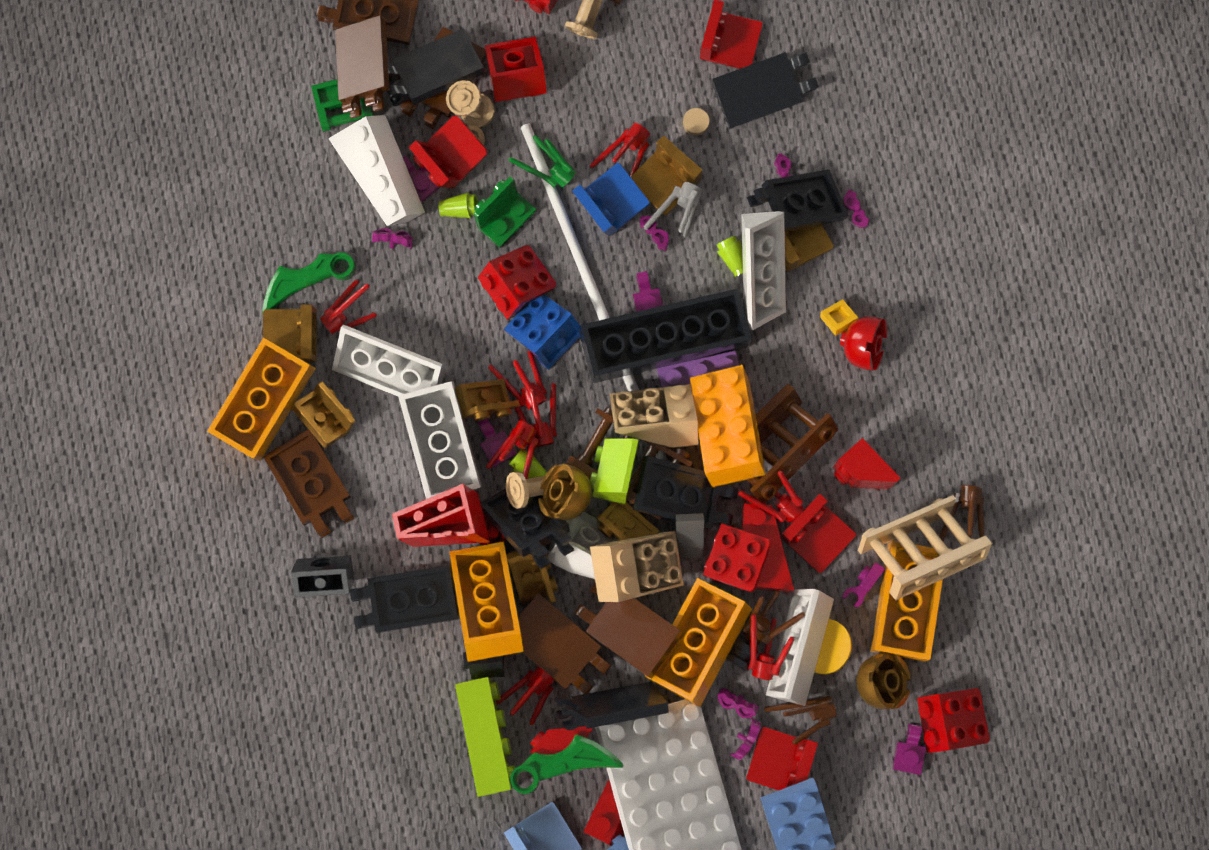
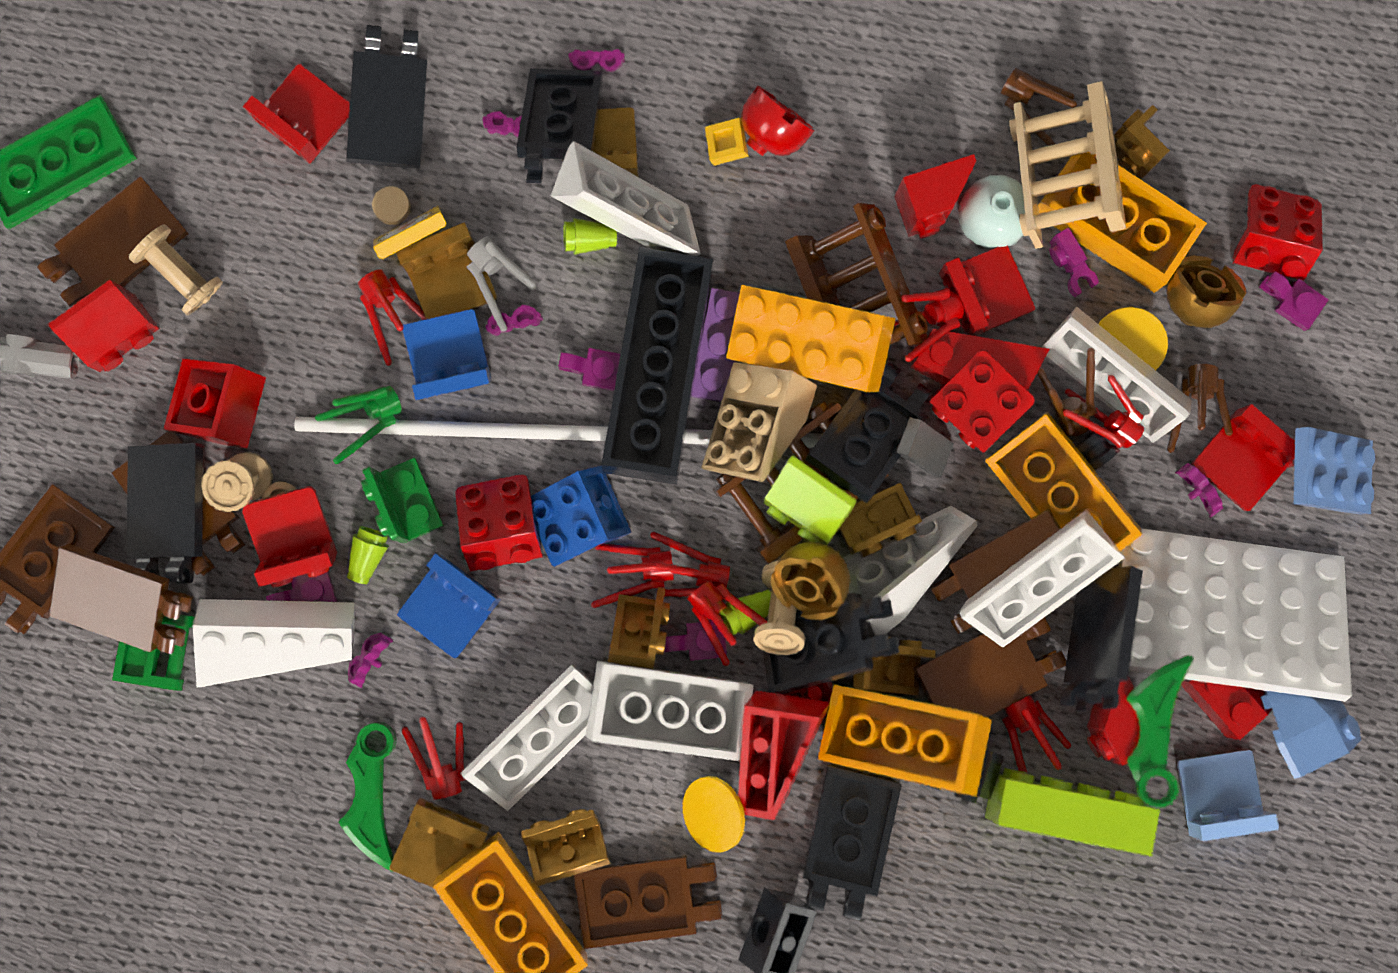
camera: 70 degrees left, 5 degrees up
tan slope [590,531,684,602] -> none
magenta piece [717,687,759,718] -> none
none -> yellow tile [373,206,447,259]
none -> blue bracket [397,553,501,658]
none -> yellow piece [683,776,745,853]
none -> light aqua cylinder [958,175,1025,249]
none -> white slope [959,510,1125,647]
none -> pearl gold bracket [1114,105,1170,179]

